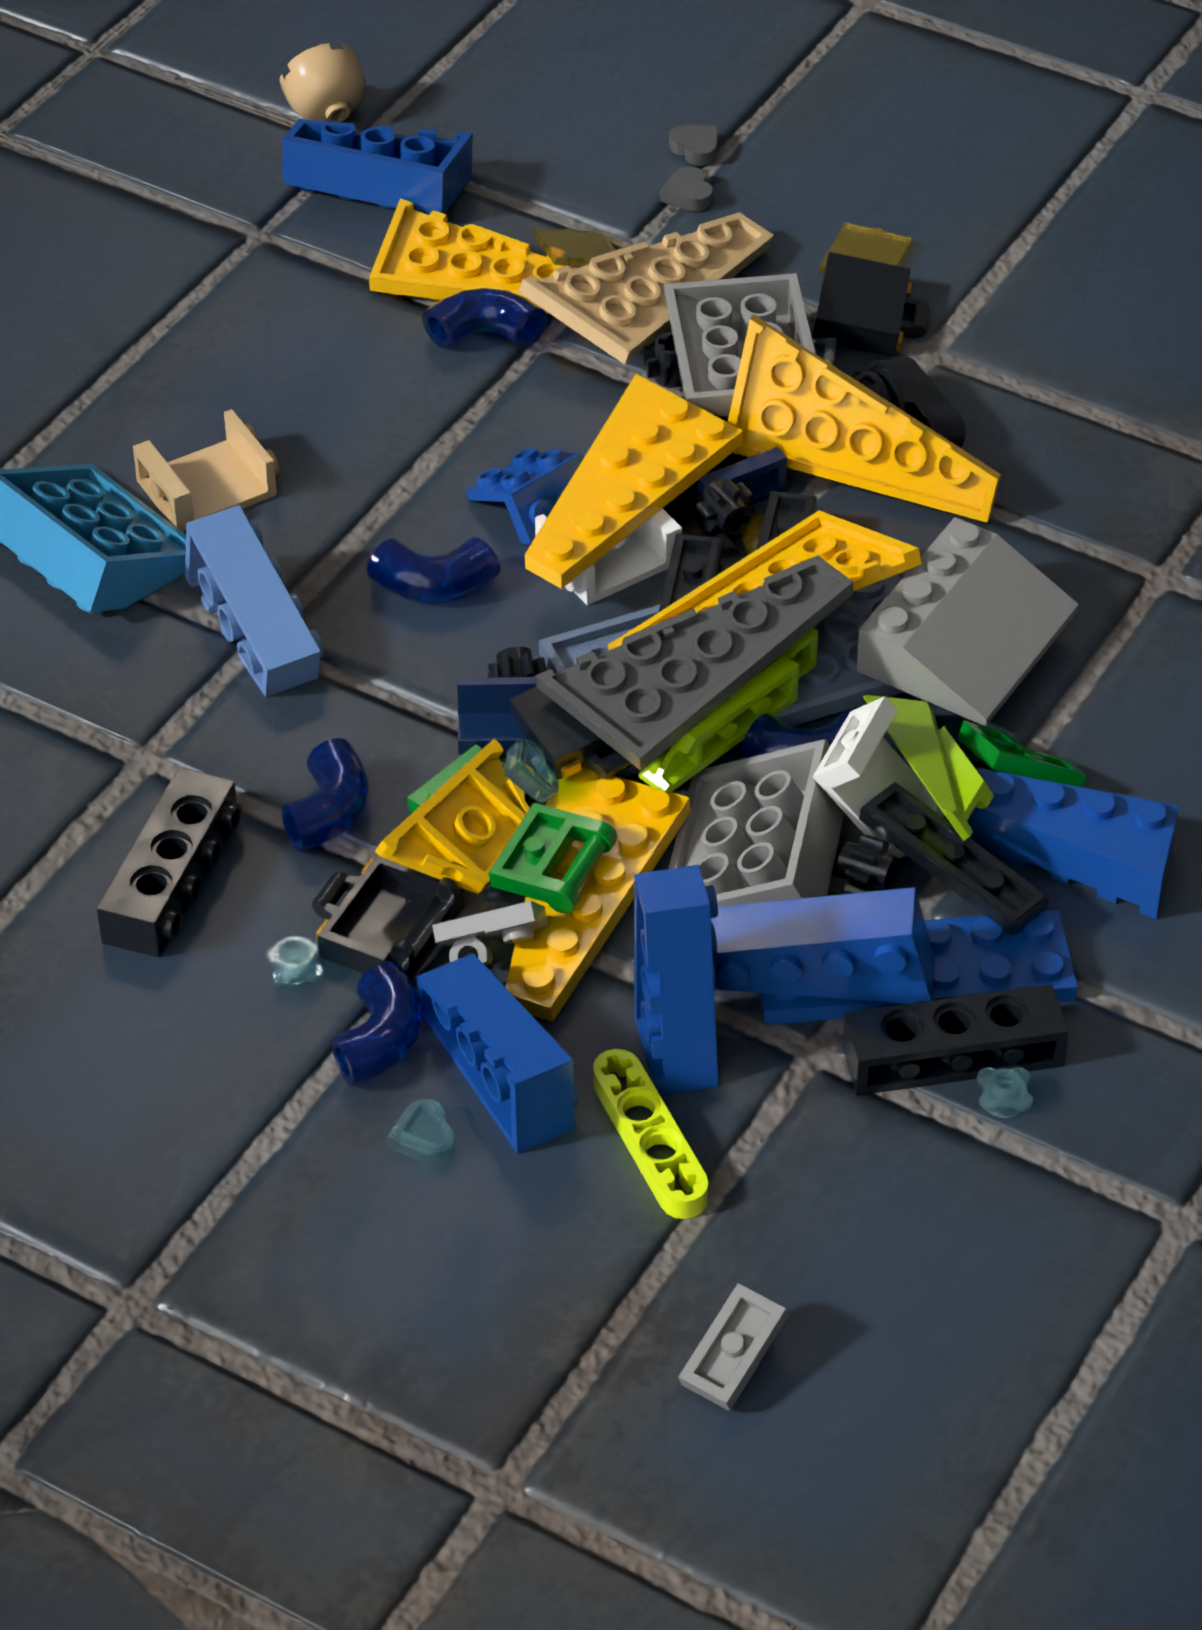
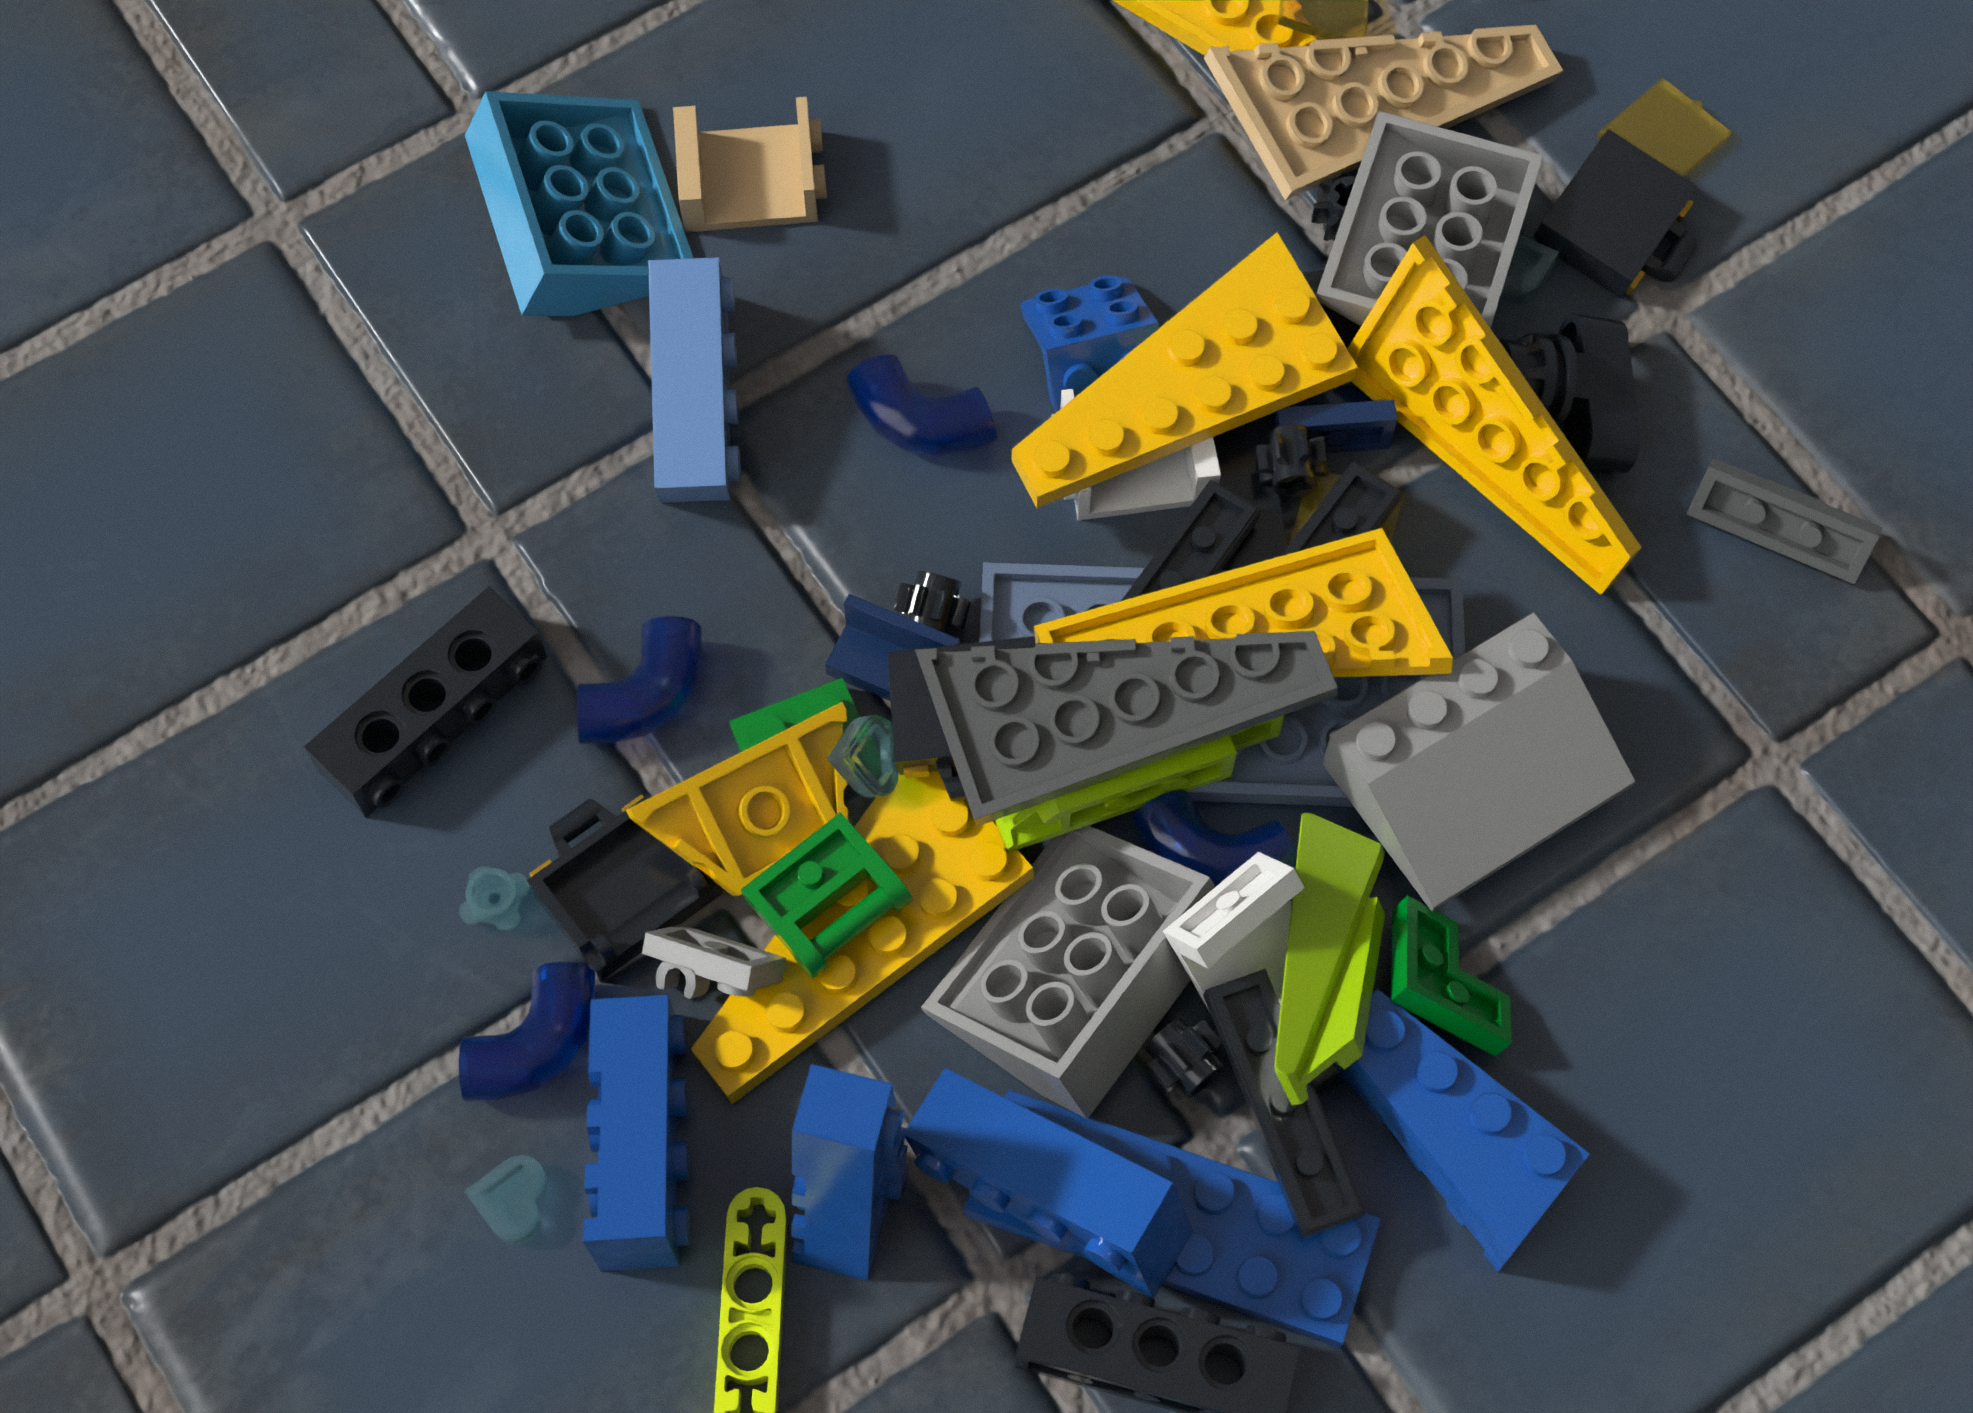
camera: 25 degrees right, 20 degrees up
clear blue cylinder [422,288,547,348] -> none
none -> dark grey plate [1686,458,1882,585]

